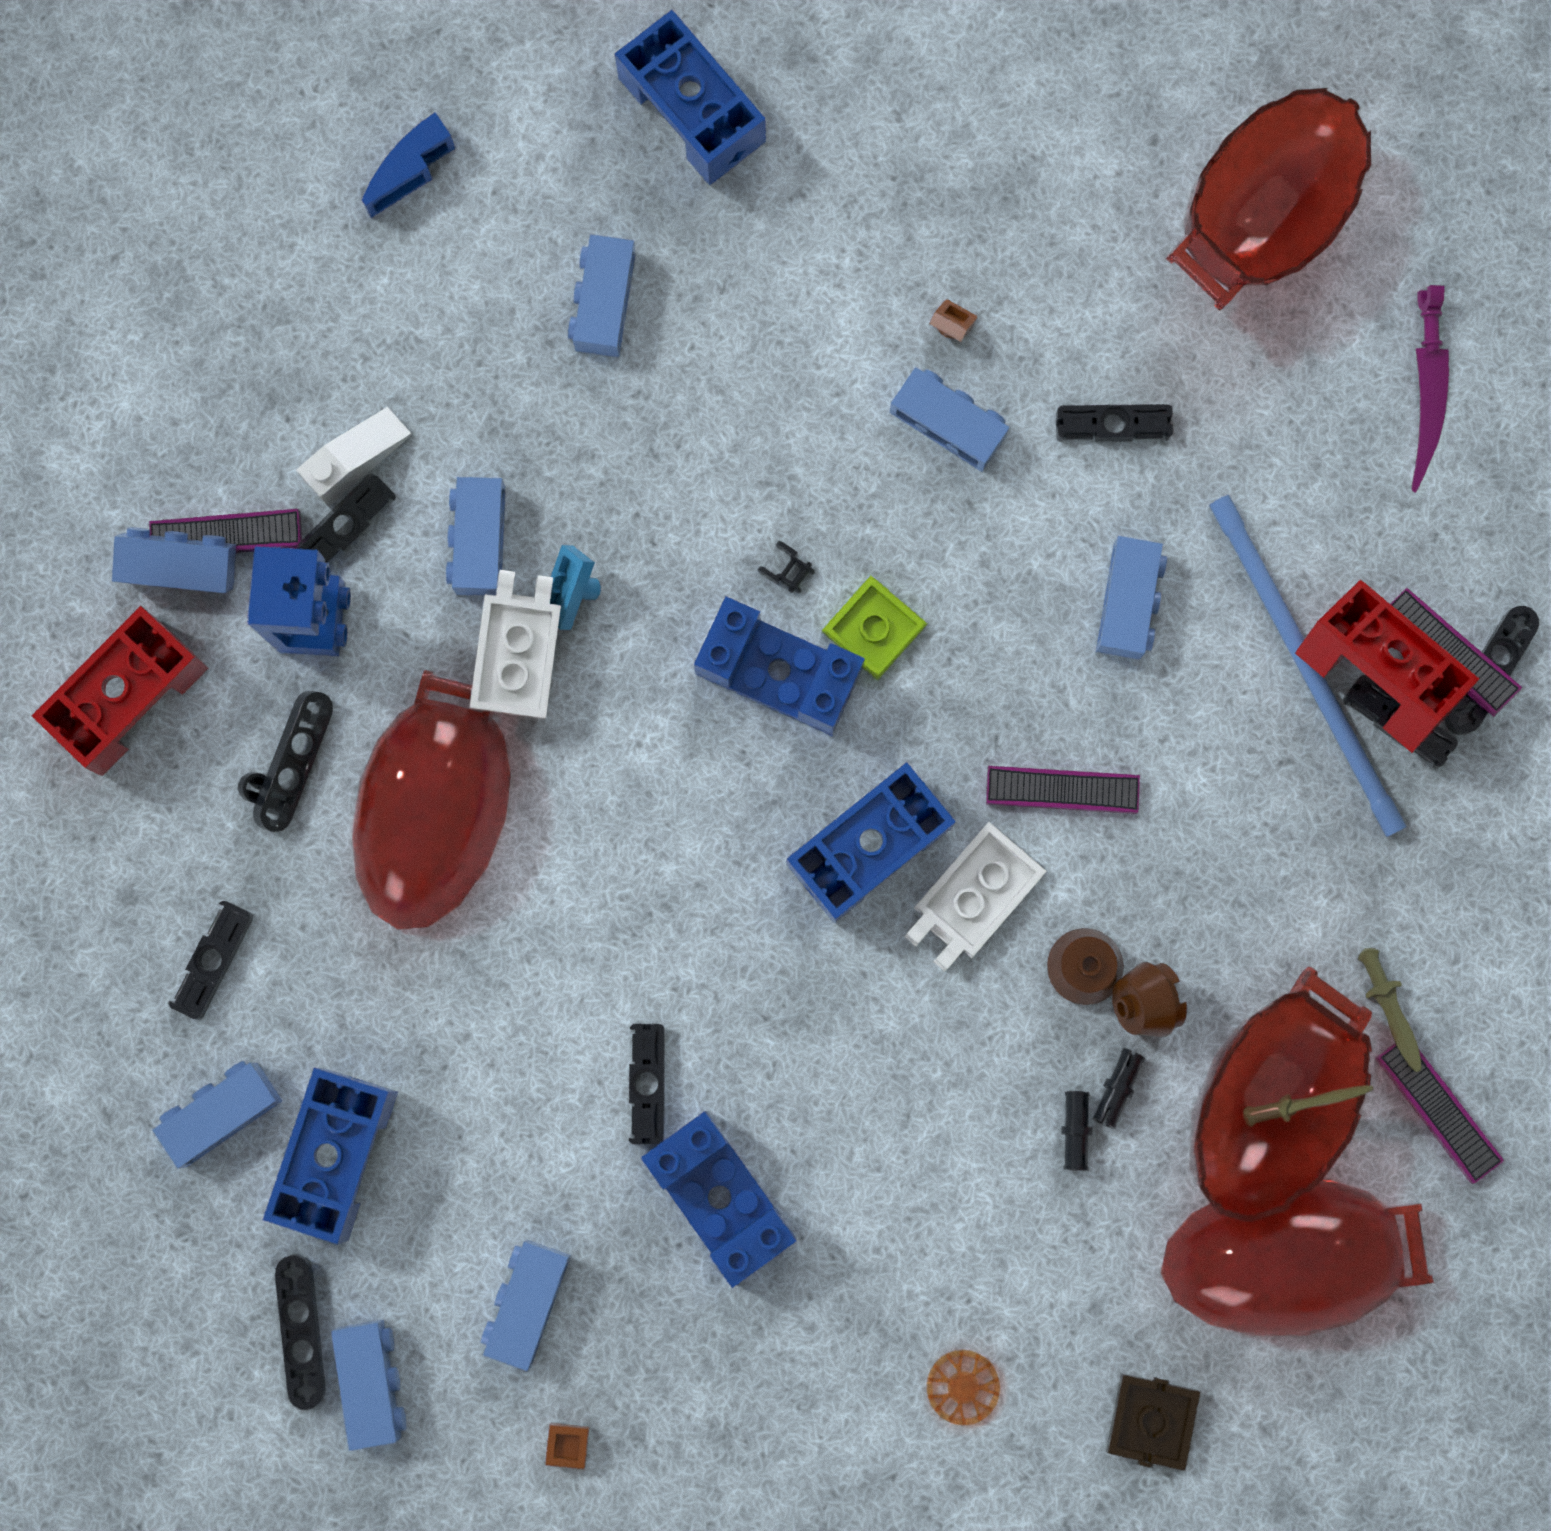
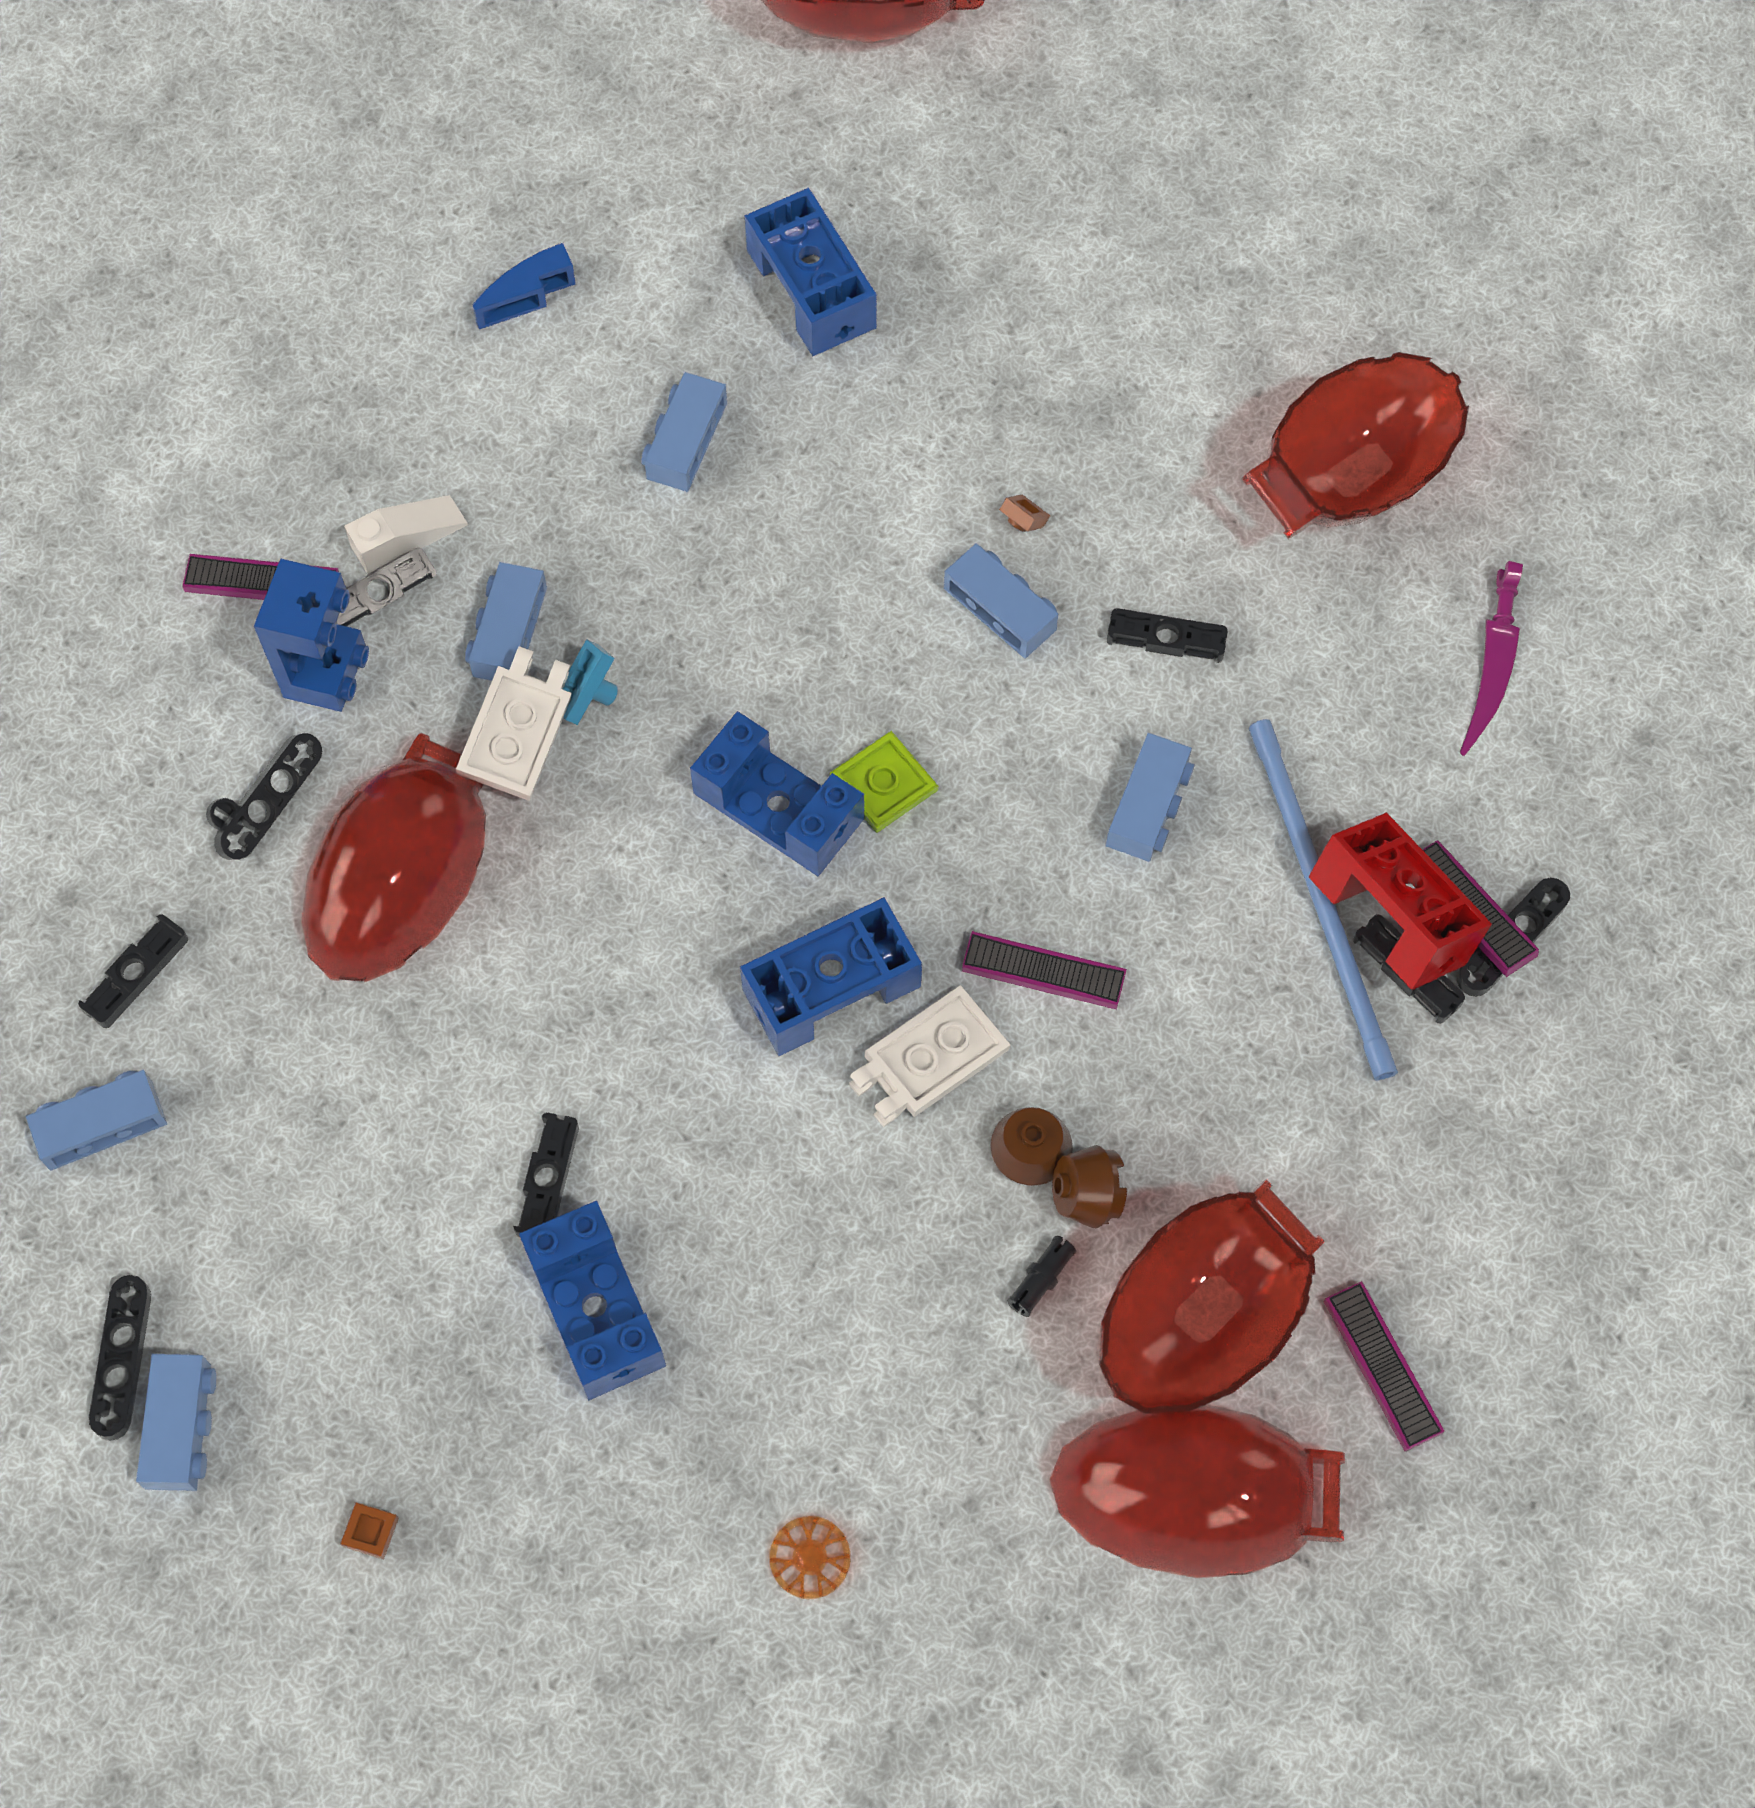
camera: 10 degrees right, 15 degrees down
red plate [31,606,209,776] -> none
medium blue brick [112,527,236,593] -> none
blue plate [263,1068,398,1245] -> none
medium blue brick [480,1240,571,1371] -> none
black piece [758,541,815,593] -> none
black pin [1061,1091,1092,1171] -> none
dark brown plate [1106,1373,1200,1471] -> none
olive sword [1243,1086,1374,1127] -> none
olive sword [1357,948,1421,1072] -> none

